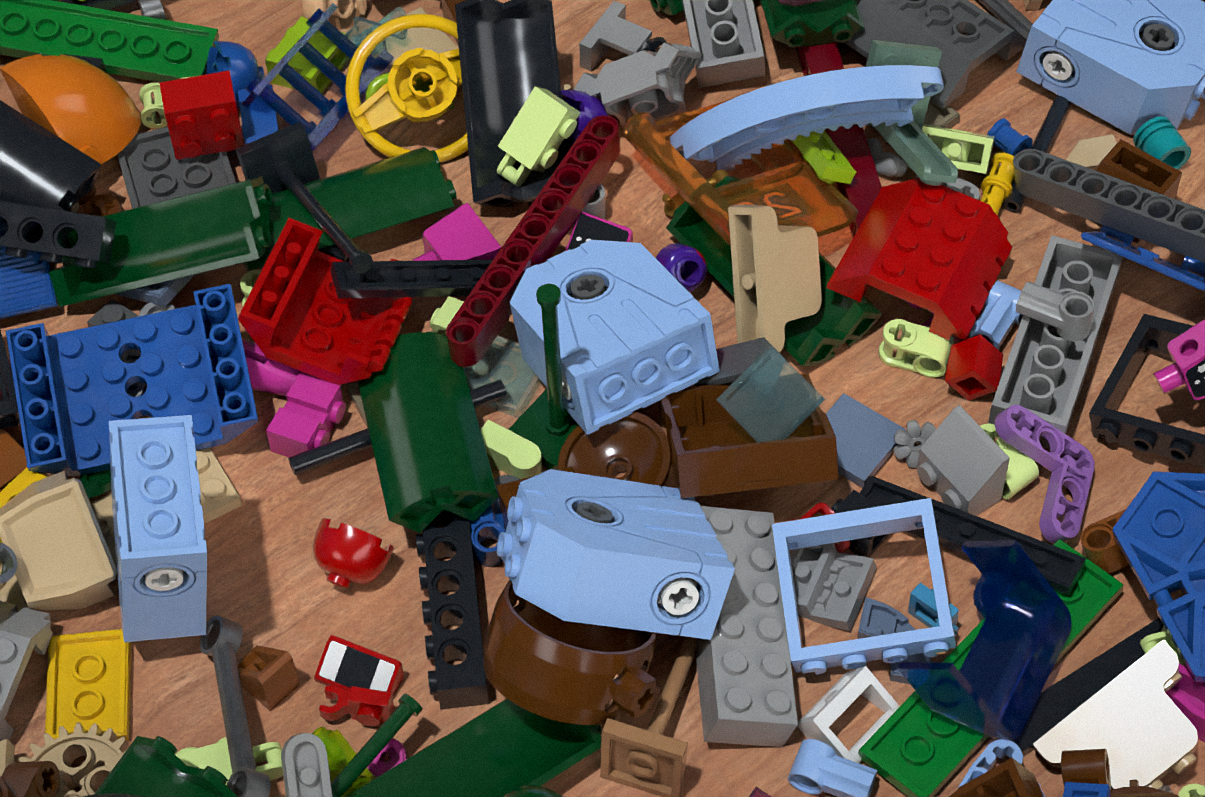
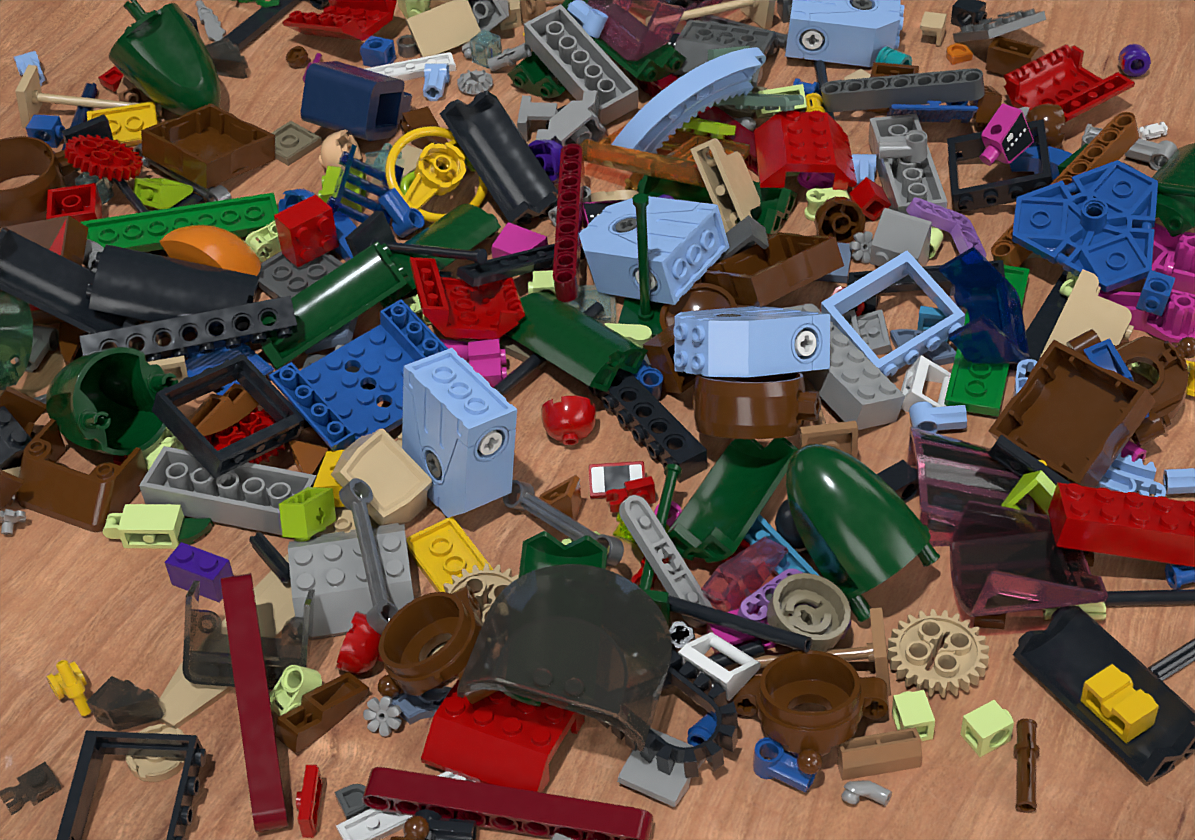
camera: 25 degrees left, 10 degrees down
yellowish green brick [497,86,581,186] -> none
clear light blue tile [716,345,825,442] -> none
none -> blue piece [378,187,424,238]
none -> tan tile [591,190,638,202]
none -> reddish brown cylinder [814,196,866,243]

